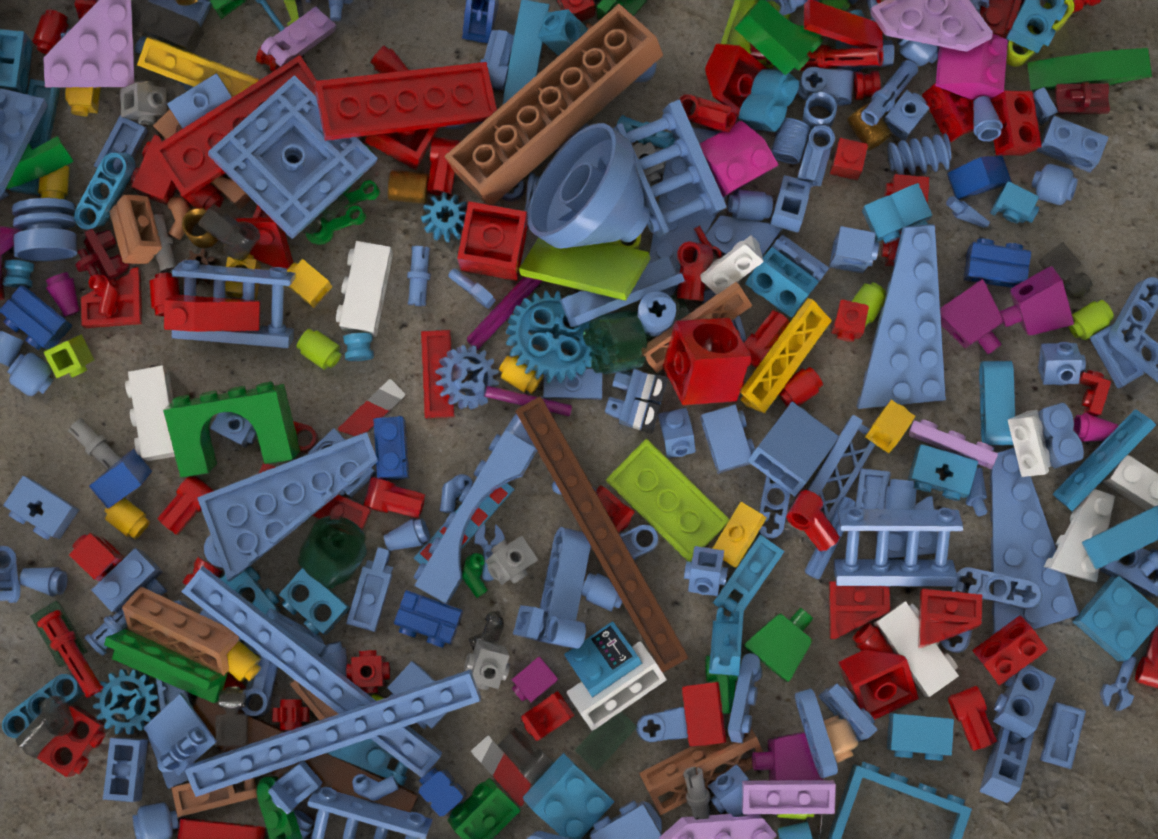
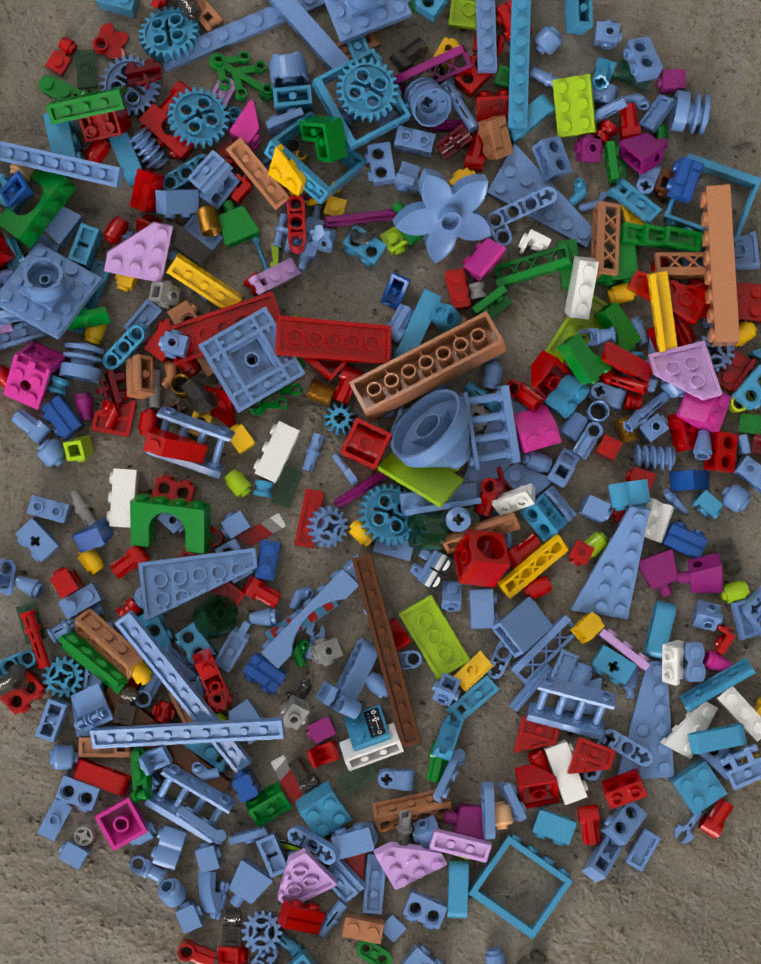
camera: 15 degrees right, 5 degrees up
medium blue plate [167,73,232,128] -> none
red cone [370,45,409,74] -> none
magenta bar [484,386,572,417] -> none
red slope [682,682,726,747] -> none
green torso [742,608,813,682] -> none
red piece [786,490,840,551] -> none
none -> medium blue brick [27,495,74,524]
none -> red brick [152,474,197,501]
none -> medium blue brick [159,329,191,359]
none -> red slope [192,647,227,697]
none -> medium blue brick [220,511,252,539]
none -> clear green plate [271,466,303,509]
none -> medium blue brick [482,361,504,389]
none -> white bracket [644,498,674,543]

